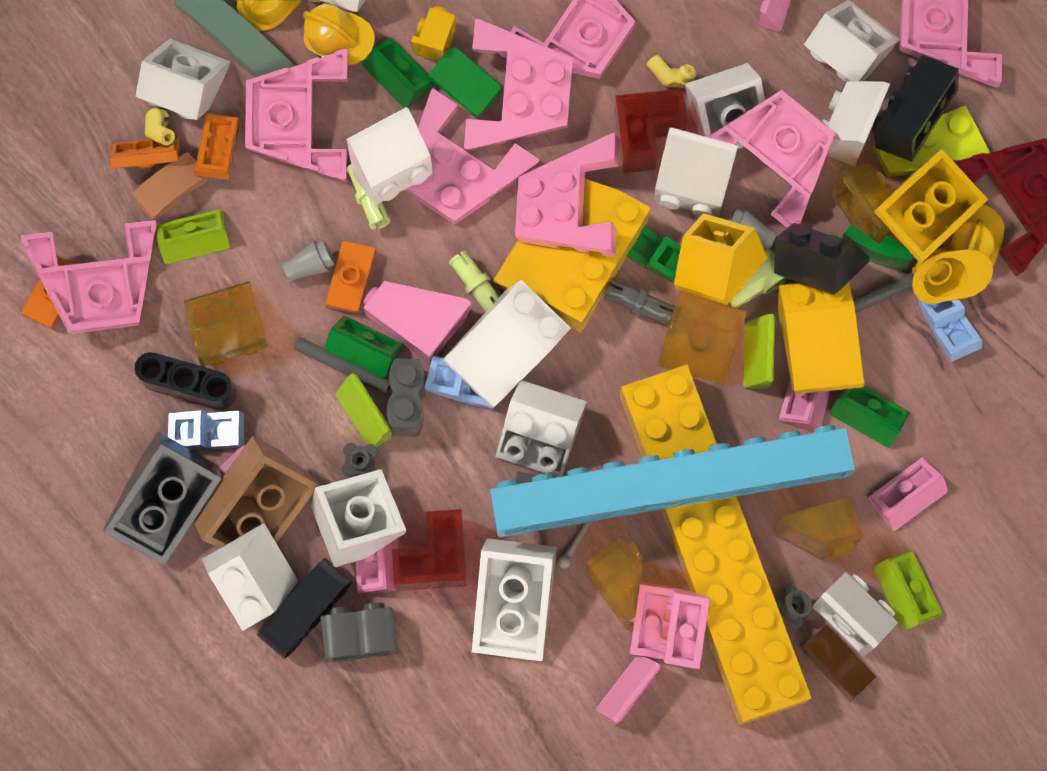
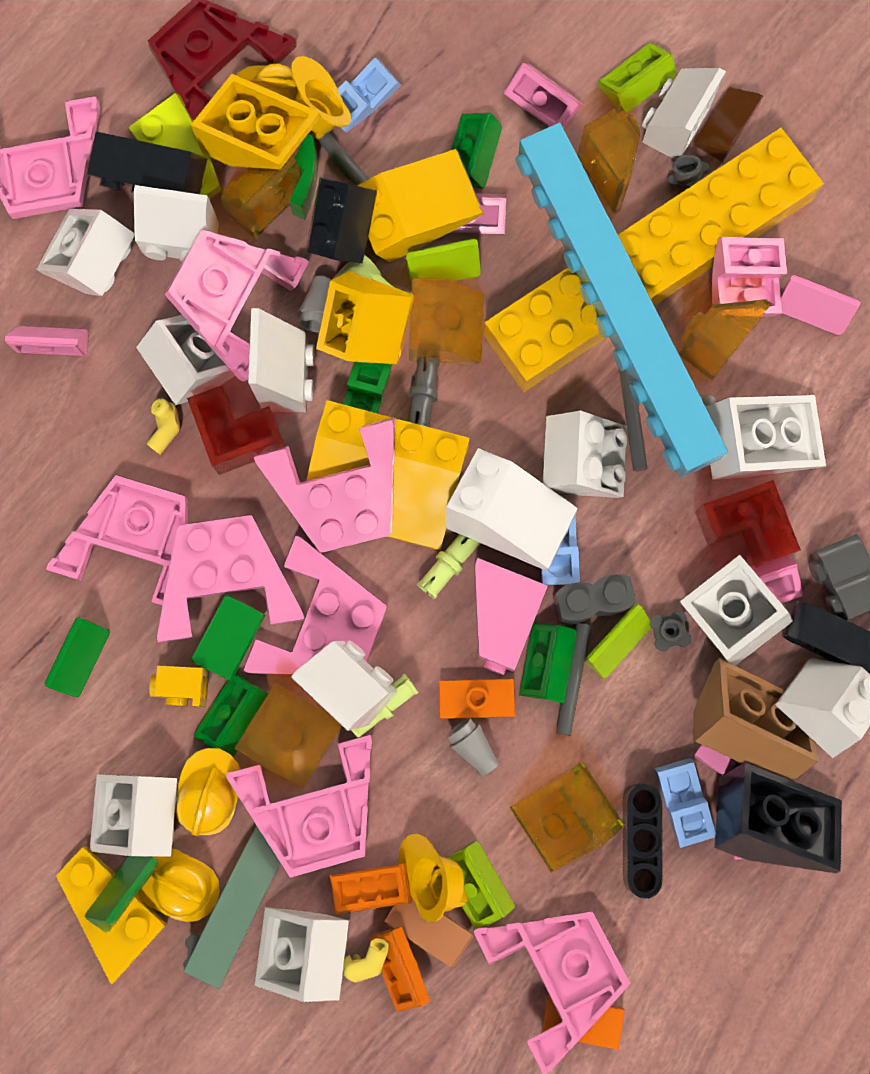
camera: 105 degrees left, 5 degrees up
none -> clear yellow slope [235,683,342,788]
none -> yellow piece [398,833,468,923]

